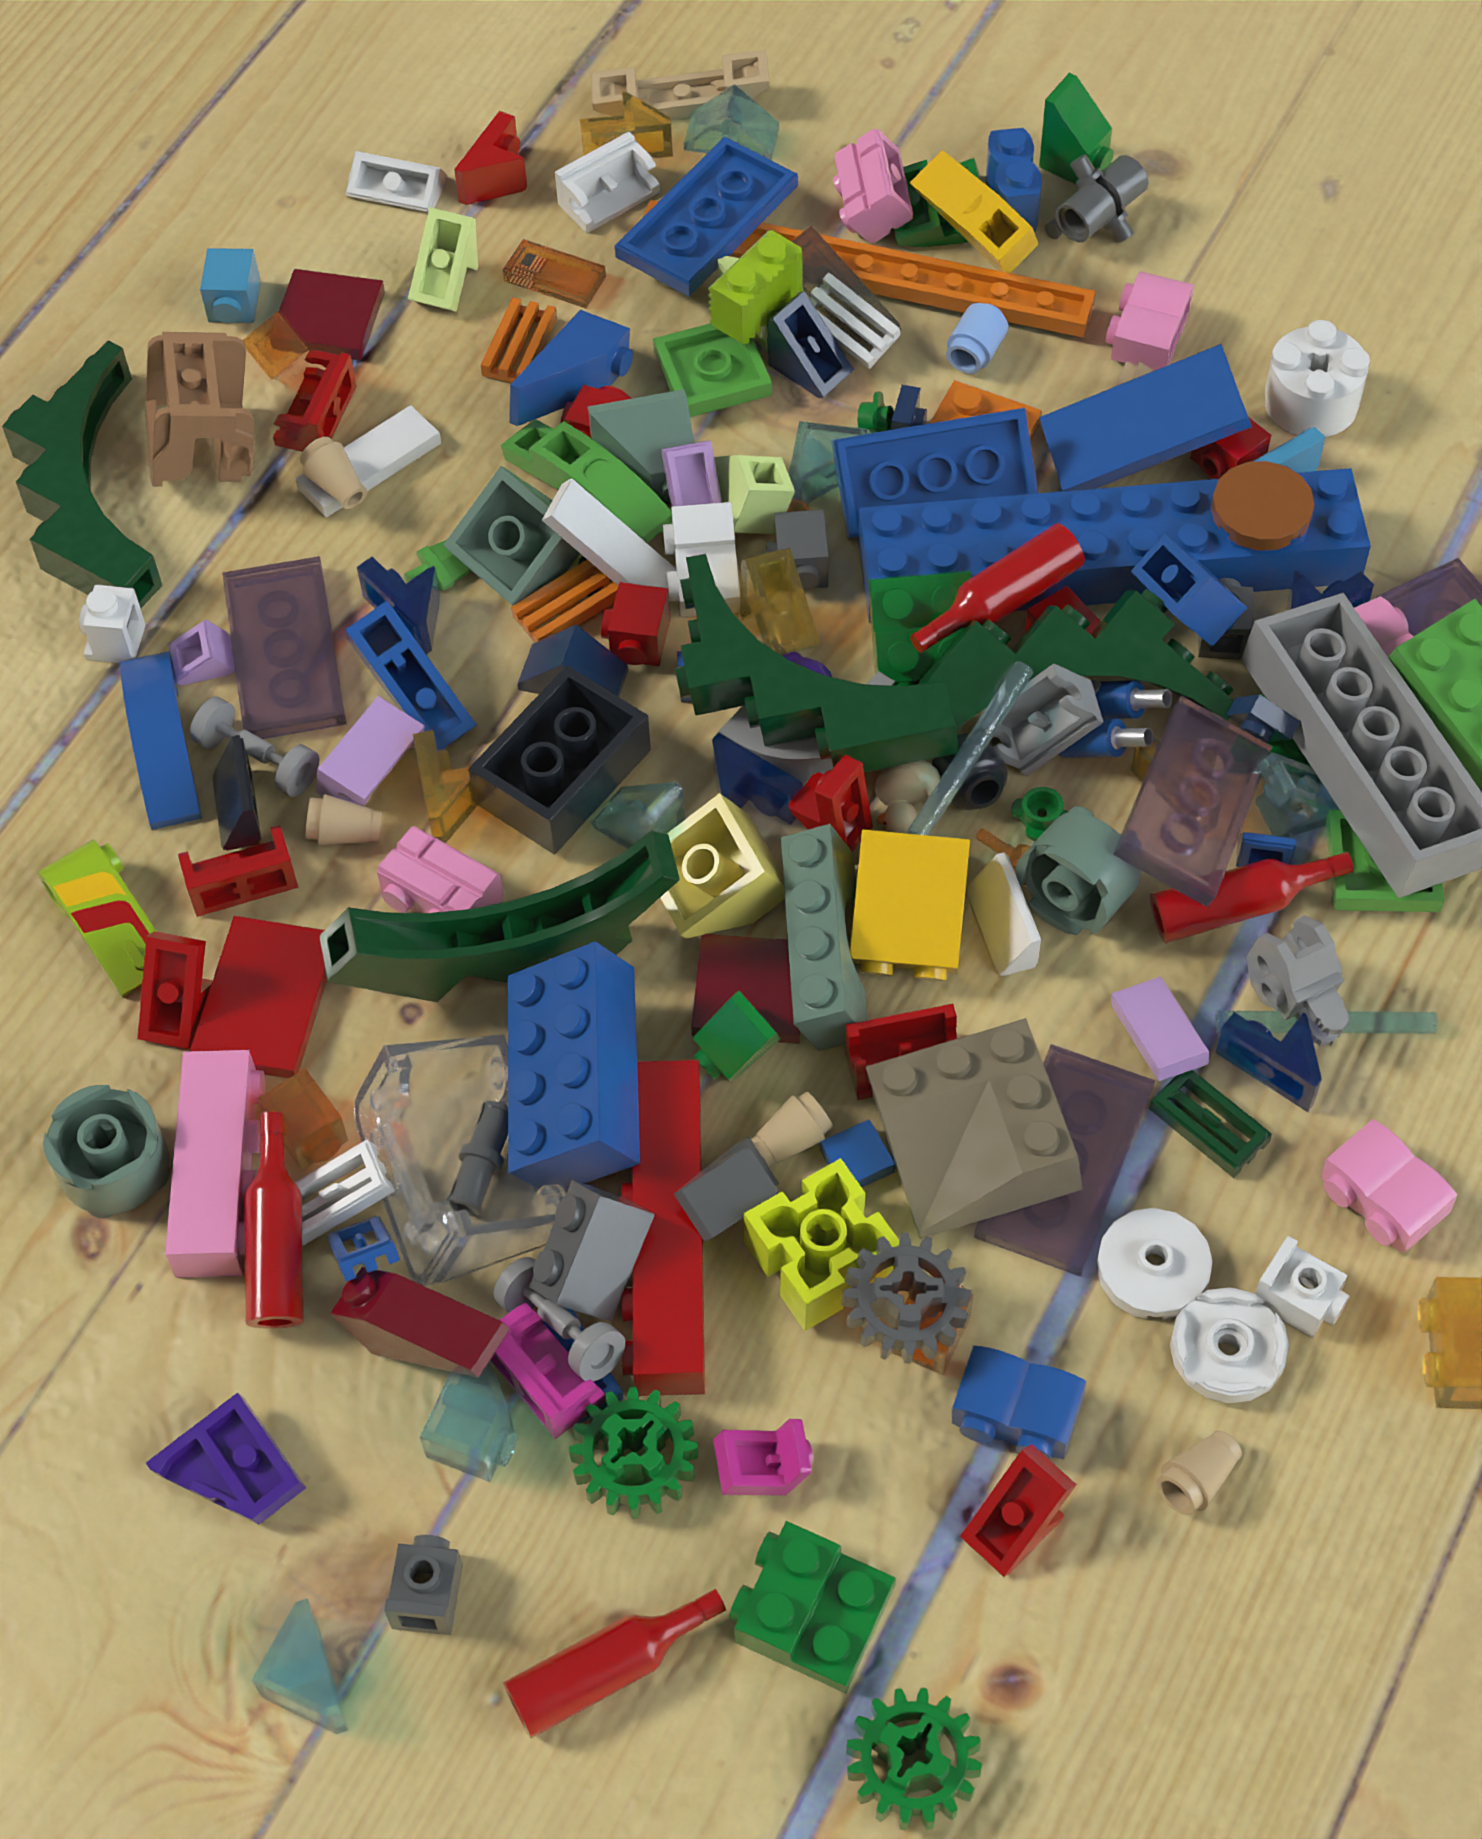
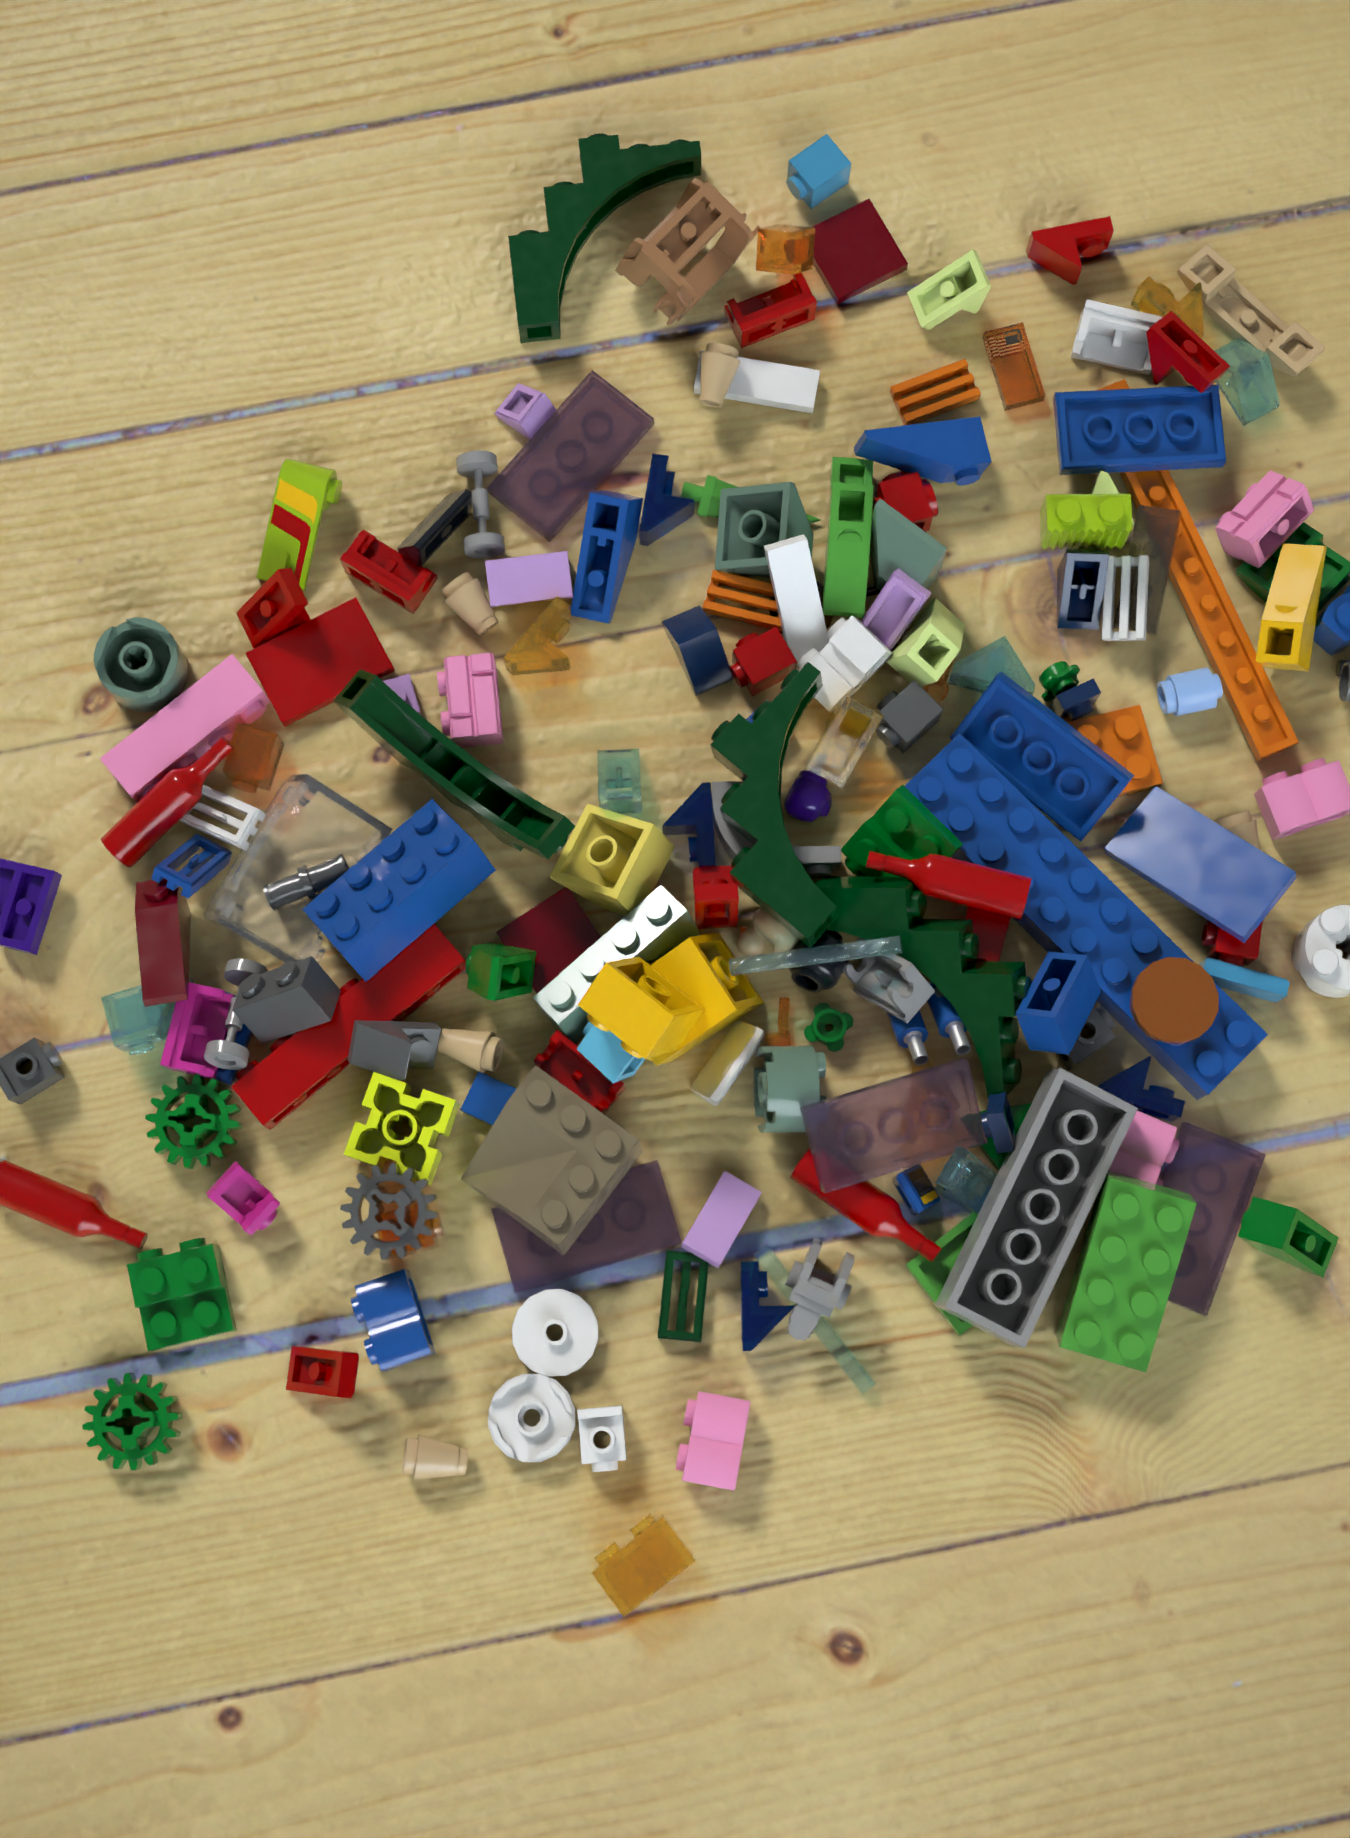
camera: 50 degrees right, 20 degrees up
white brick [79,585,146,663] -> none
blue slope [120,651,203,830] -> none
white slope [345,151,448,213] -> none
black brick [468,665,651,855] -> none
bright green plate [653,323,772,417] -> none
none -> medium azure brick [577,1021,645,1083]
none -> yellow brick [578,957,705,1059]
none -> red slope [1146,311,1230,394]

